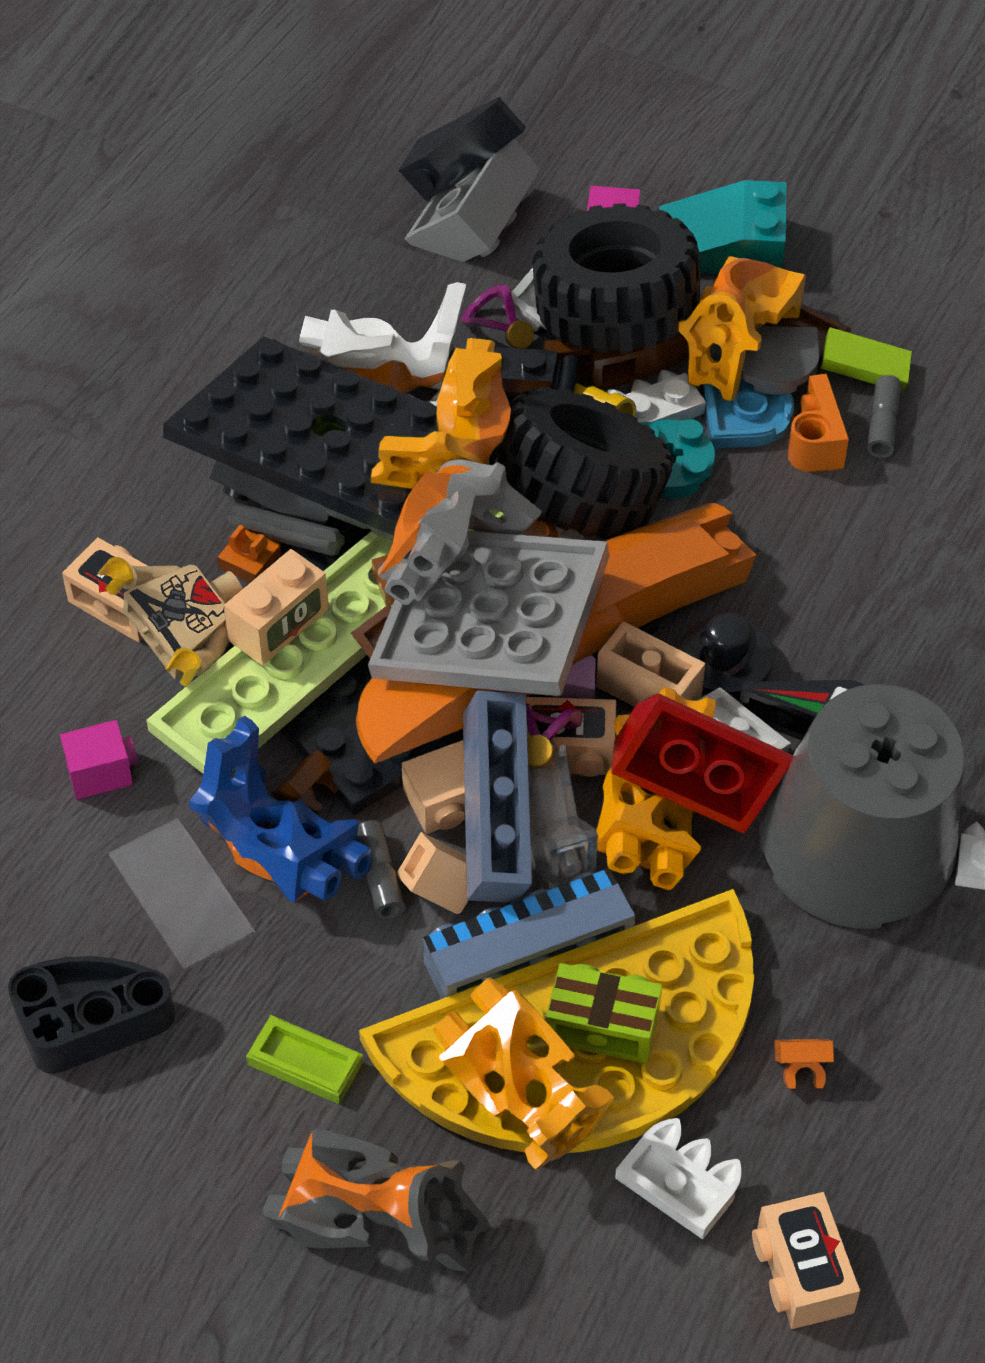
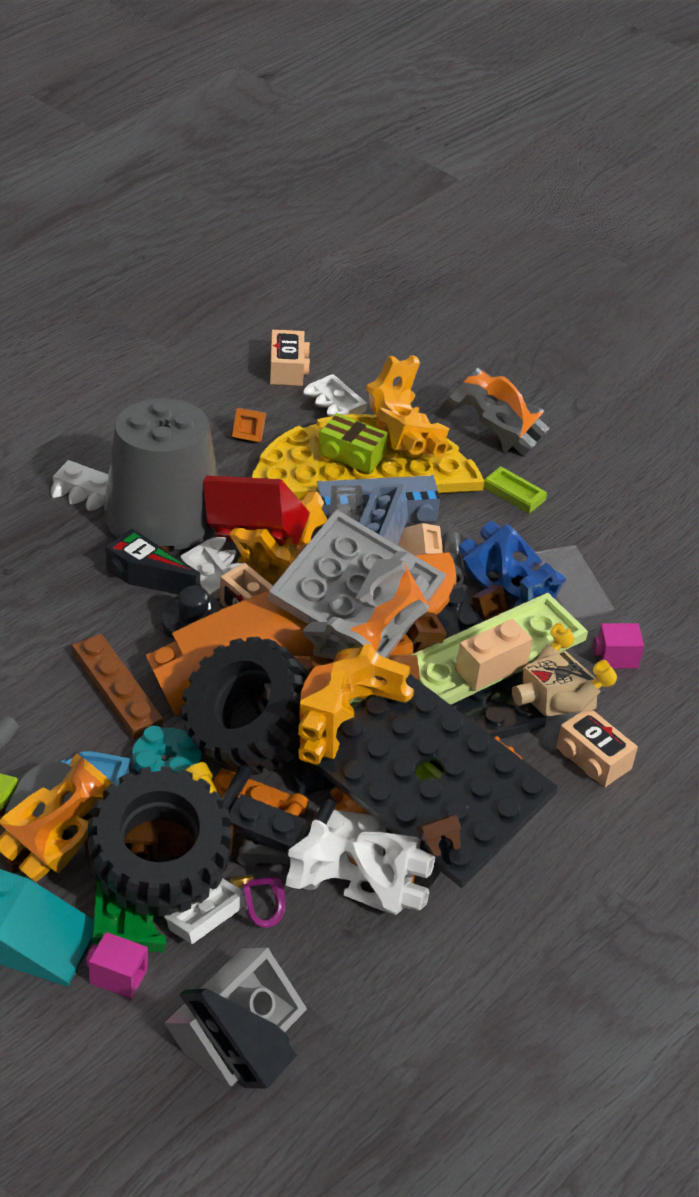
camera: 170 degrees left, 10 degrees down
black beam [8,956,176,1074] -> none
orange plate [788,374,849,472] -> none
none -> dark orange plate [72,634,163,739]
none -> reddish brown tile [416,815,462,856]

